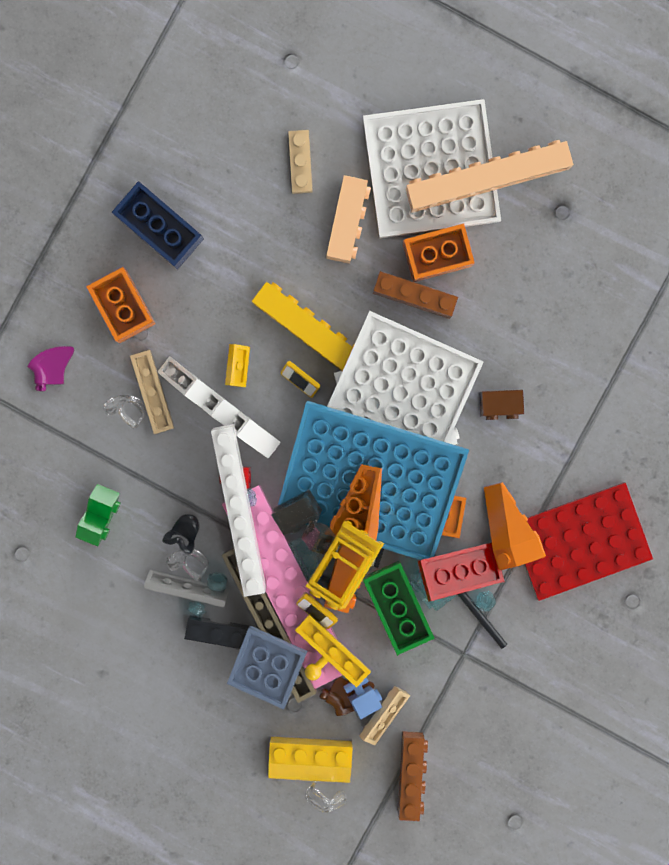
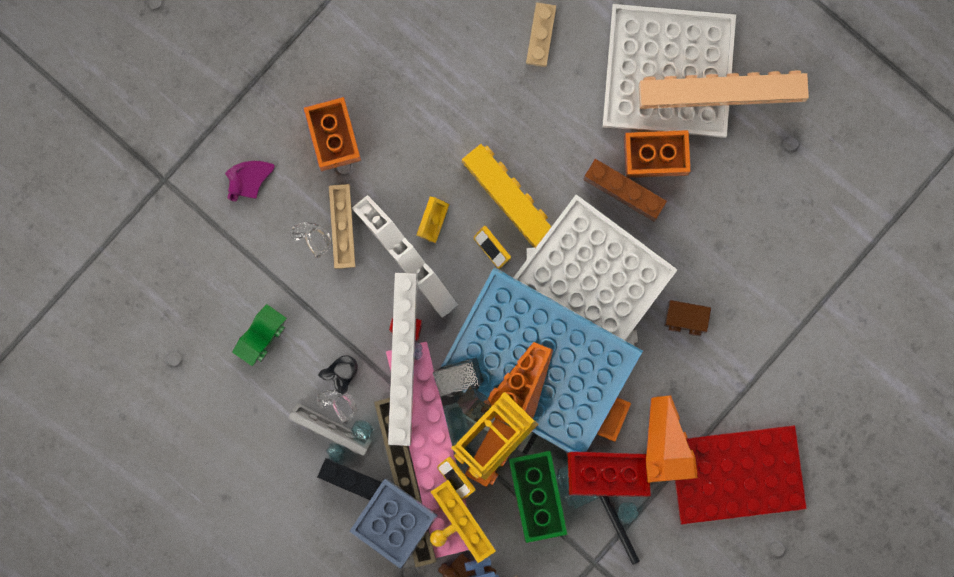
camera: 10 degrees right, 5 degrees down
dark blue brick [112,181,204,270] -> none
light nougat brick [326,175,371,264] -> none

